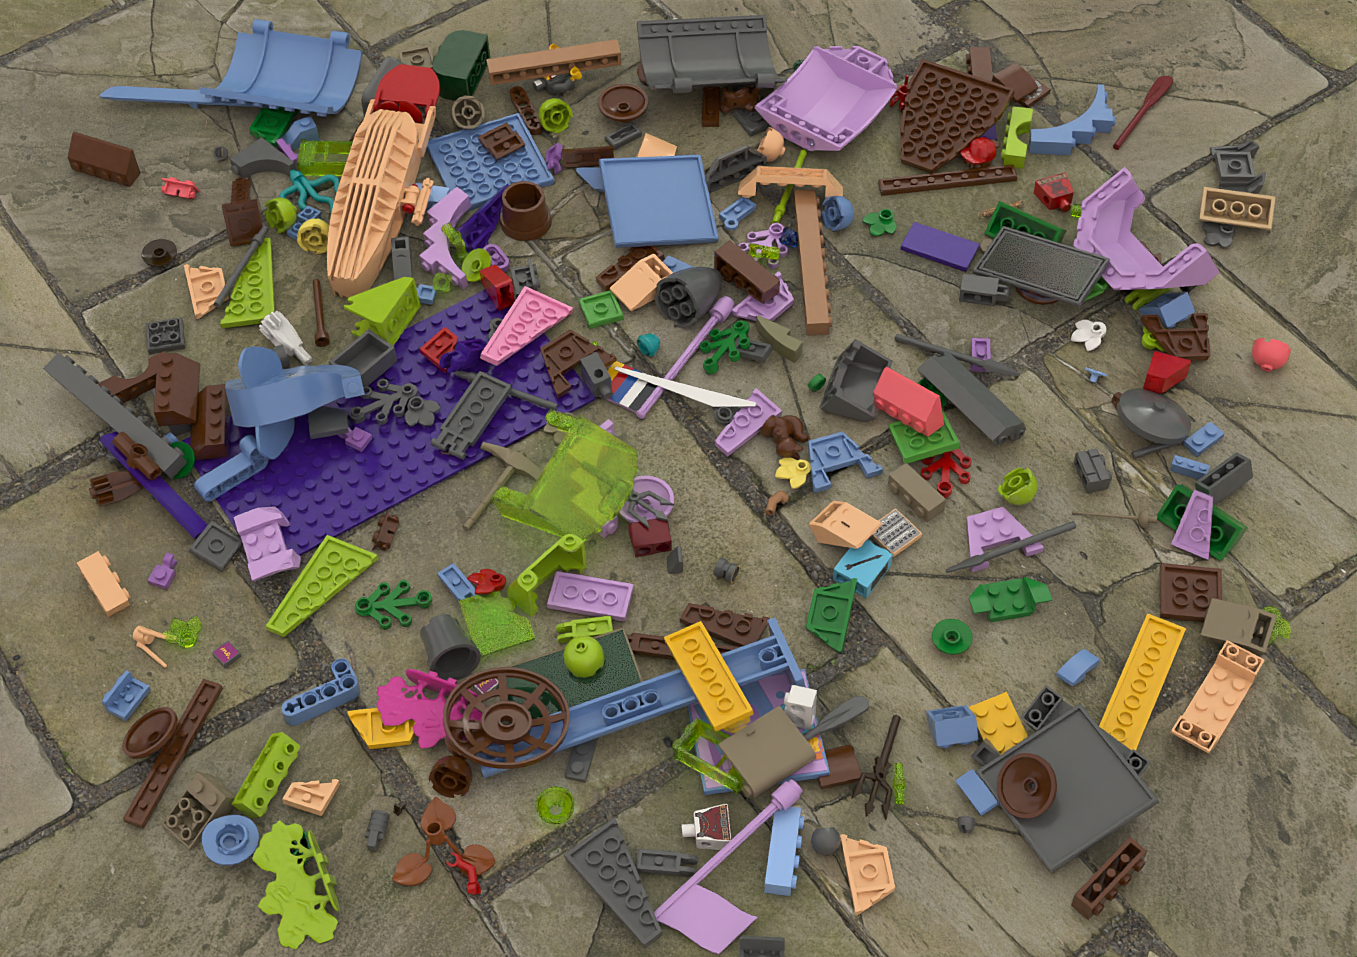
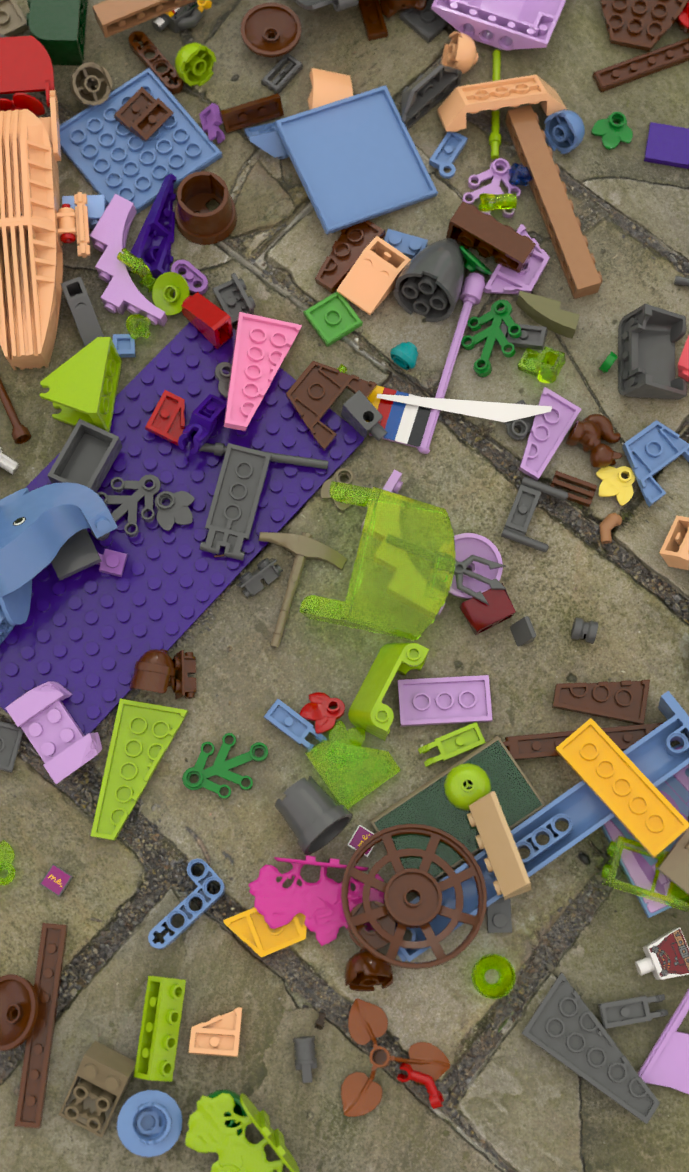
camera: 20 degrees left, 20 degrees up
none -> reddish brown helmet [130,649,176,694]
none -> dark grey hinge [236,558,283,598]
none -> green dish [460,245,492,275]
none -> tan slope [467,791,532,900]
none -> dark grey plate [501,477,568,552]
none -> clear neon green brick [517,346,566,383]
none -> reddish brown tile [550,471,598,507]

